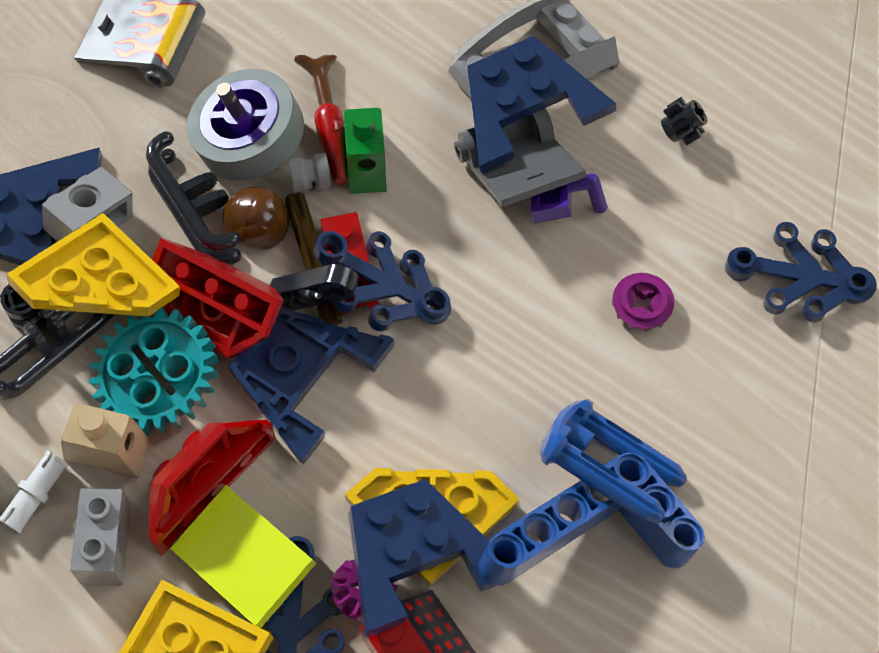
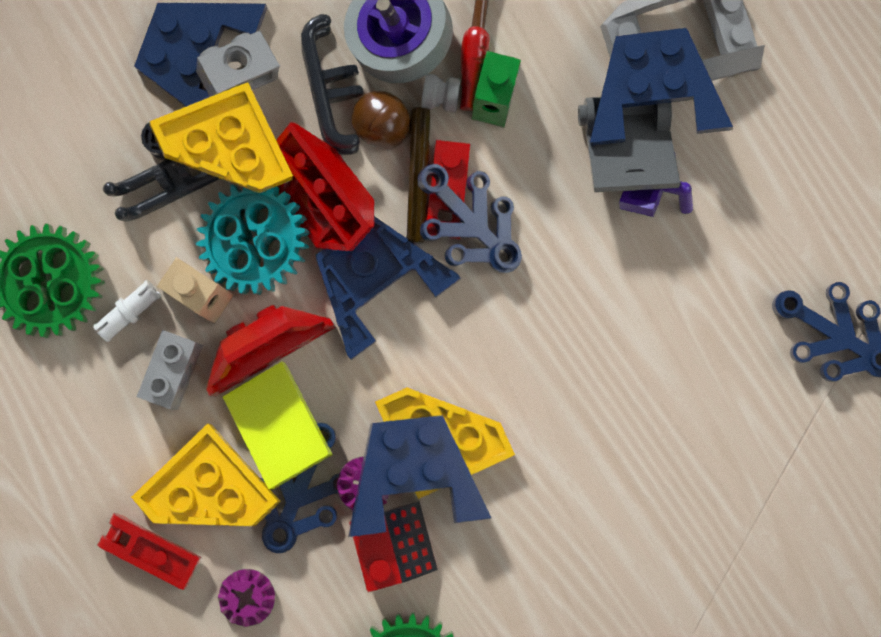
camera: 25 degrees right, 20 degrees up
black beam [270,265,359,311] -> none
blue beam [478,452,705,586] -> none
blue piece [540,399,687,524] -> none
magenta gear [612,273,675,332] -> none
black gear [661,97,708,146] -> none

